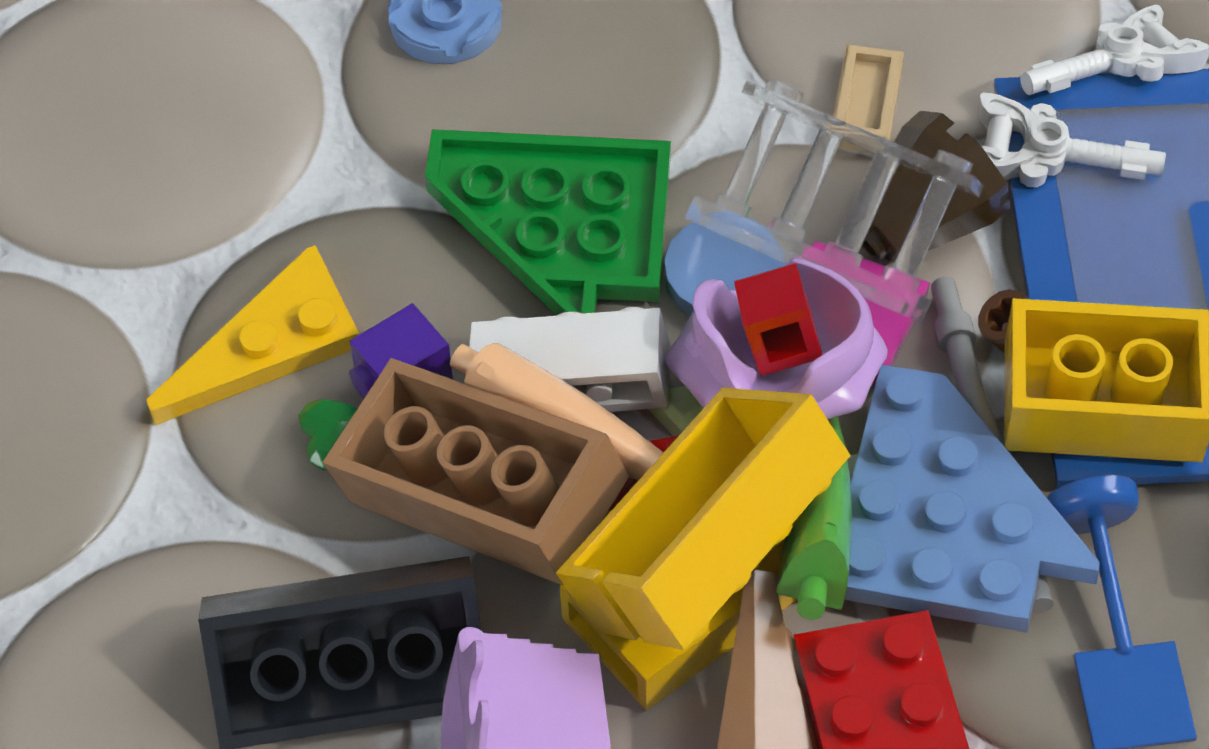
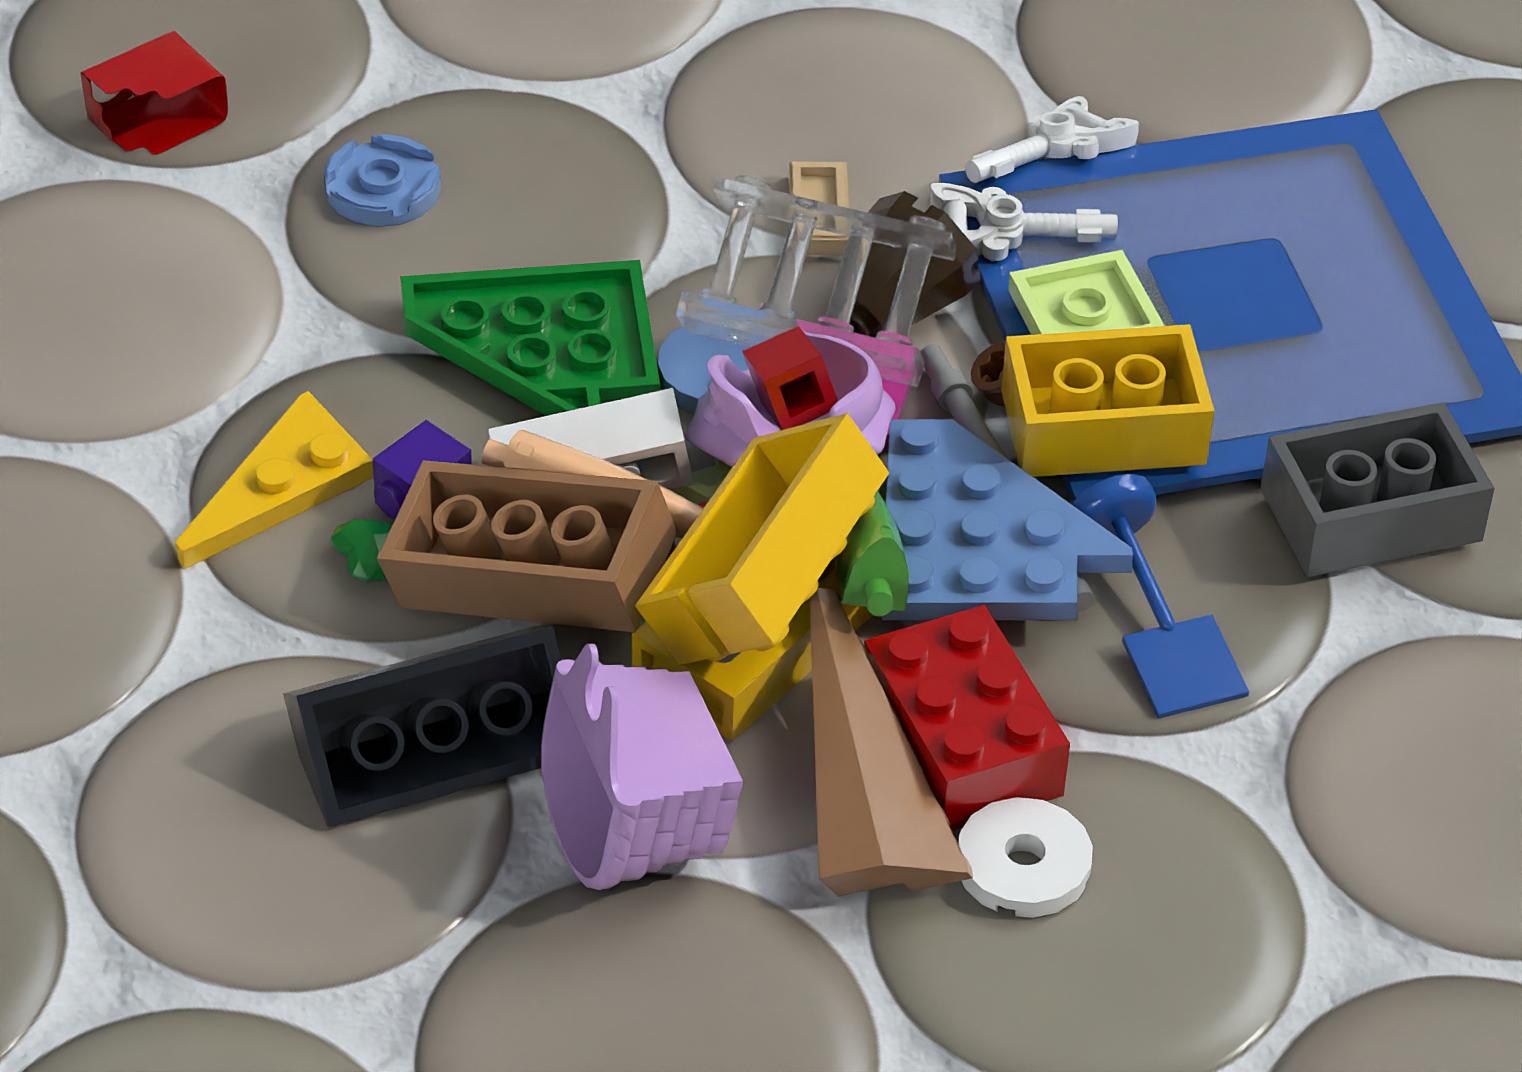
camera: 15 degrees left, 10 degrees down
none -> yellowish green plate [1008,250,1165,335]

